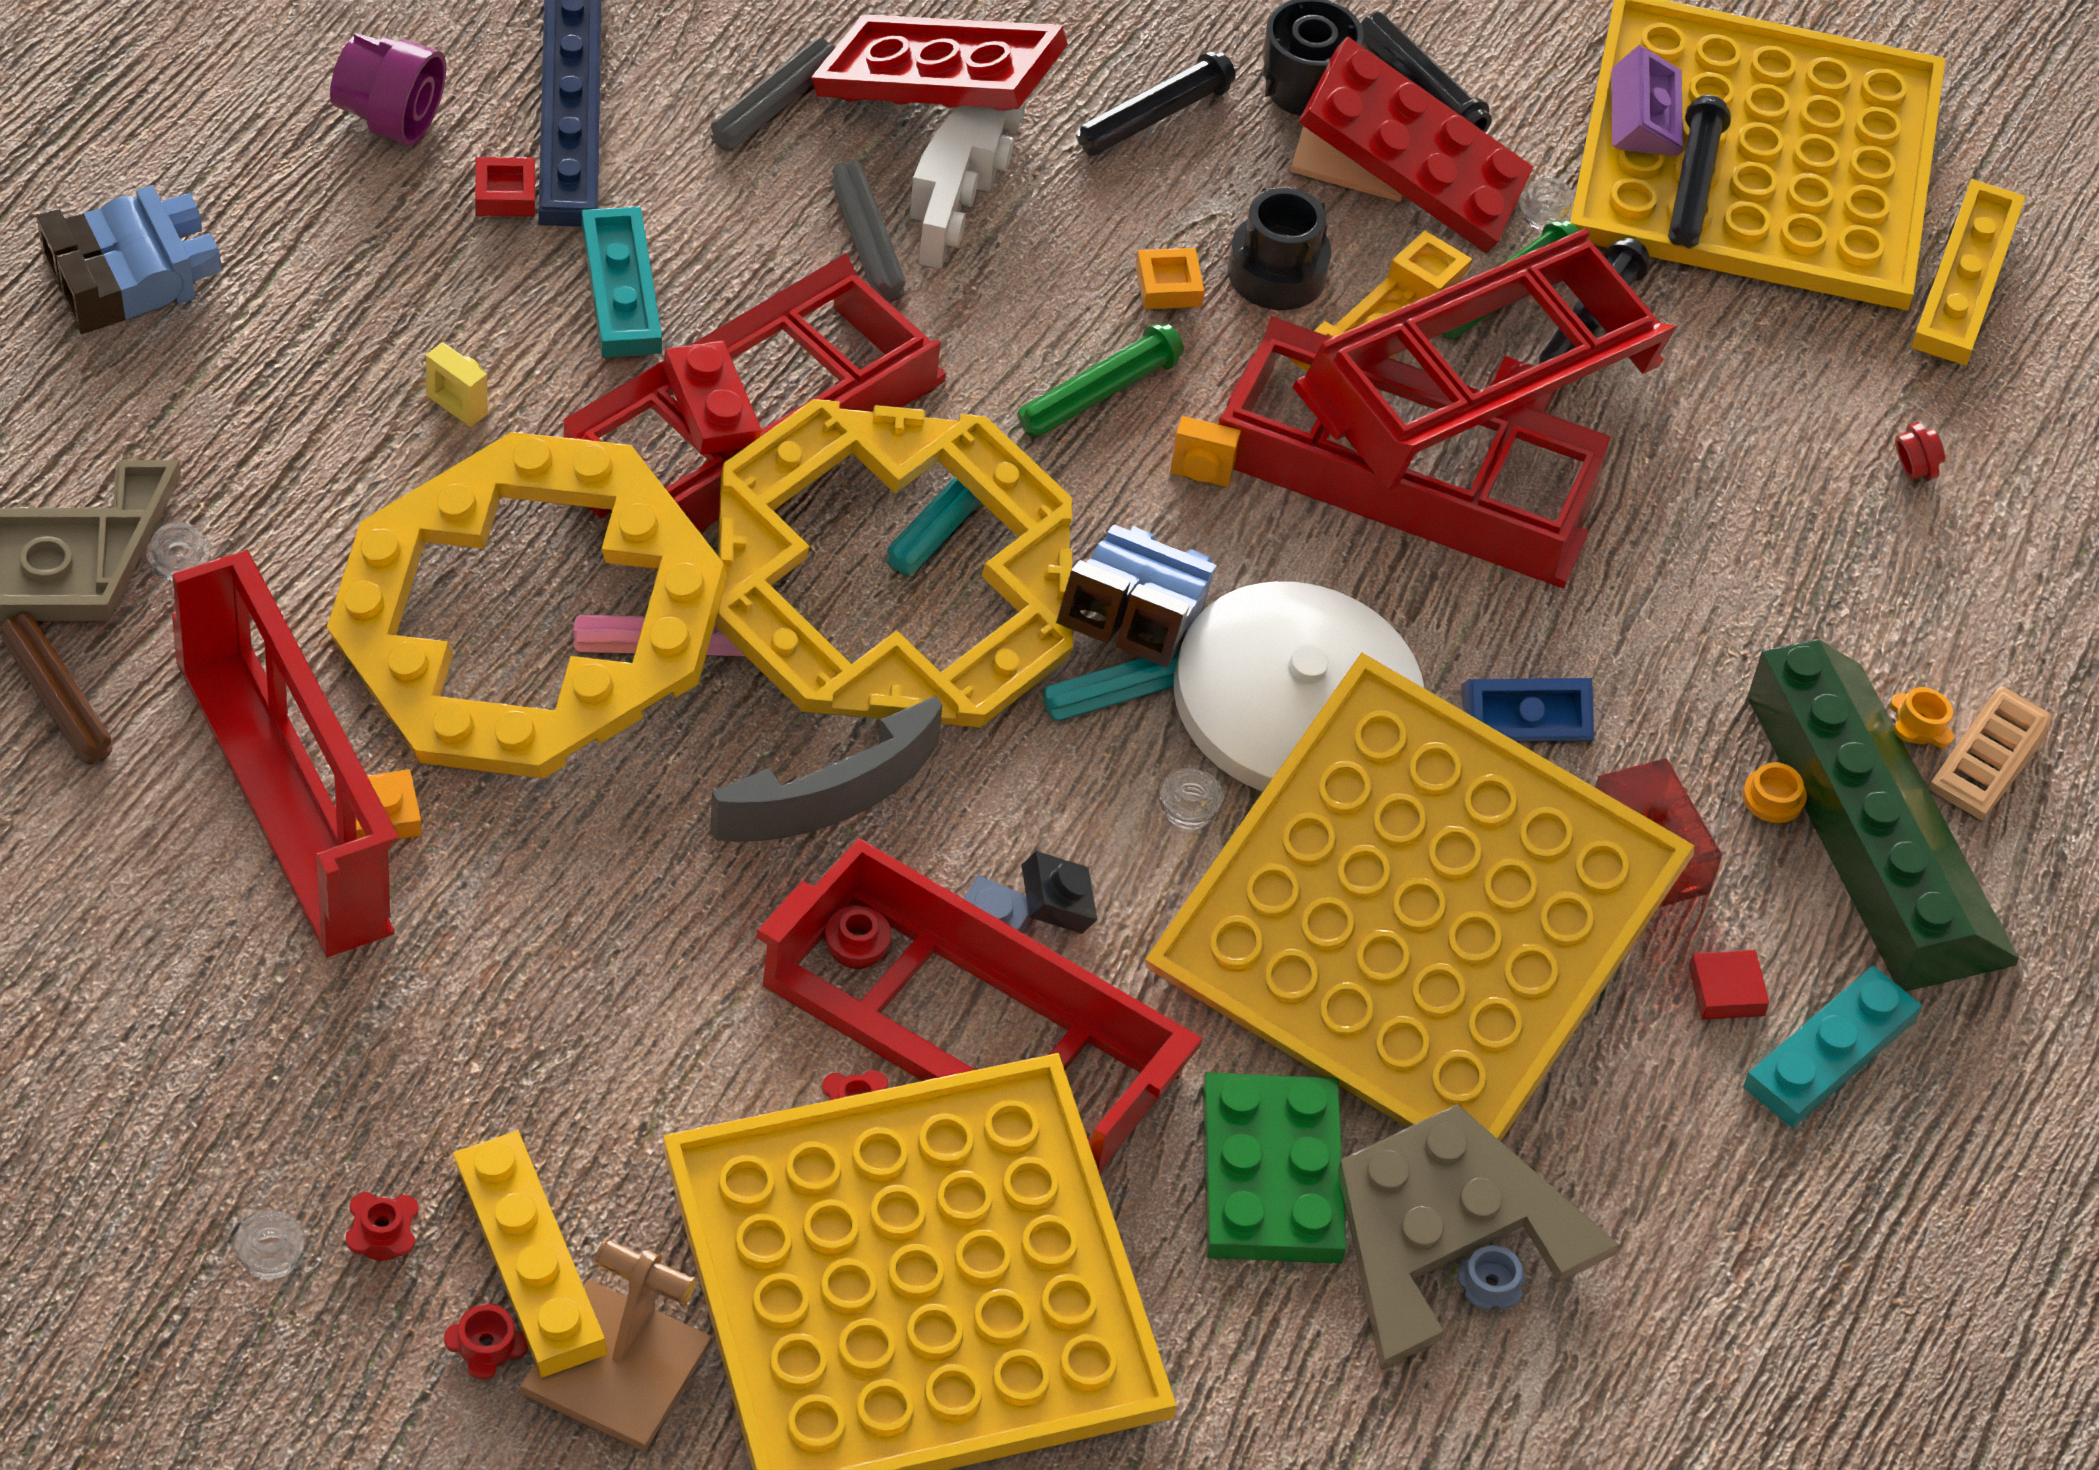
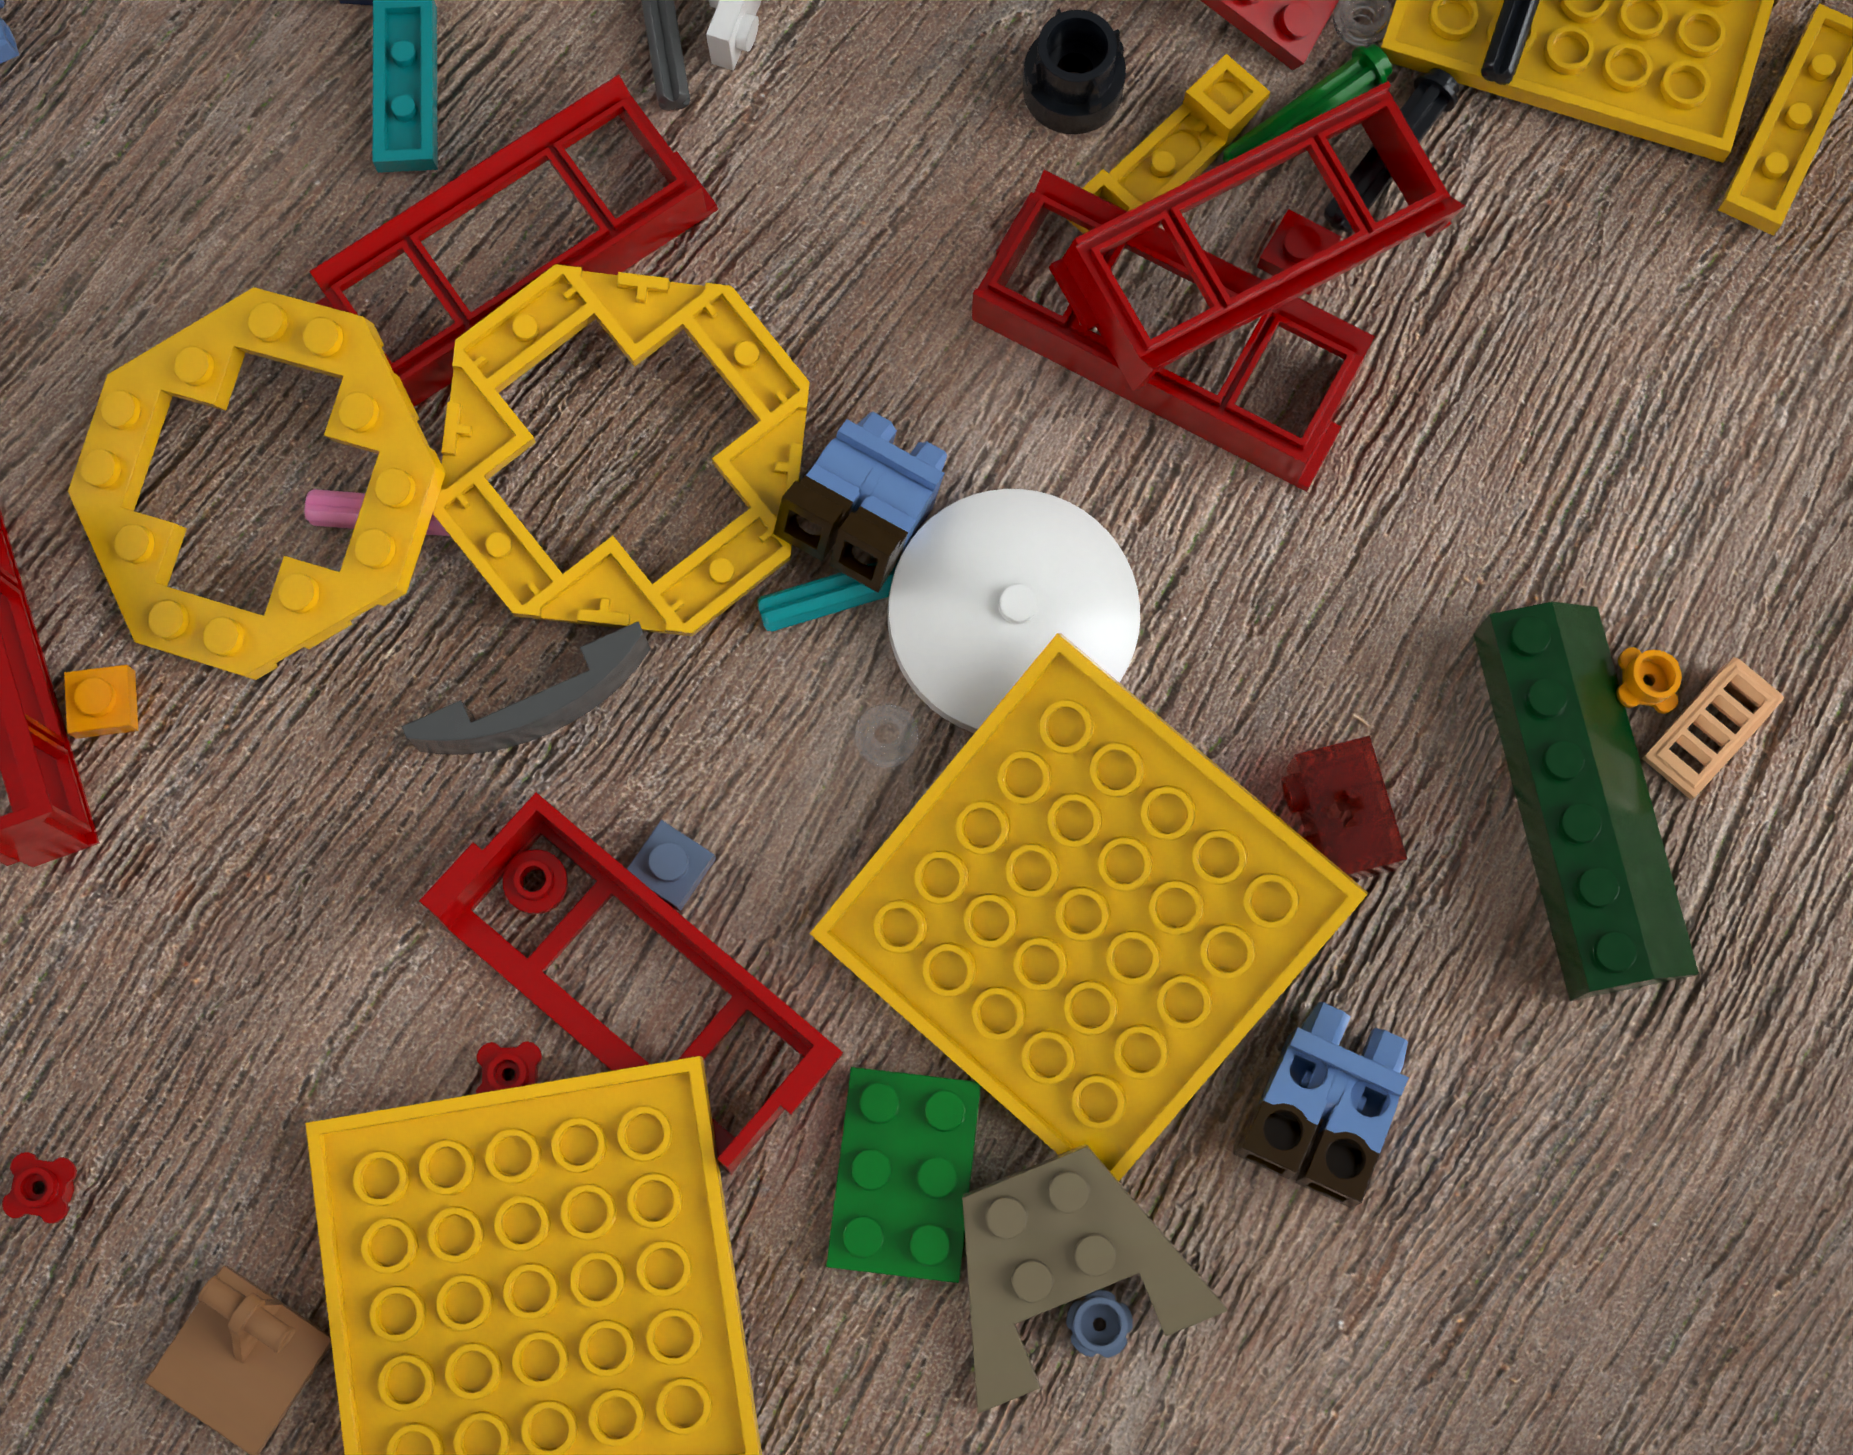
camera: 15 degrees right, 25 degrees up
light yellow plate [426,342,488,427] -> none
red plate [444,1303,529,1380] -> none
yellow plate [453,1130,608,1378] -> none
red plate [662,341,762,455] -> none
teal axle [886,477,981,576] -> none
green axle [1017,324,1184,436] -> none
black plate [1021,851,1097,934] -> none
light orange plate [1135,248,1204,309] -> none
light orange plate [1170,416,1241,487] -> none
blue slope [1461,678,1594,742] -> none
red tile [1689,950,1769,1020] -> none
light orange plate [1742,762,1807,823] -> none
teal plate [1743,965,1923,1128] -> none
red plate [1895,422,1946,481] -> none
none -> medium blue hips [1233,1002,1409,1208]

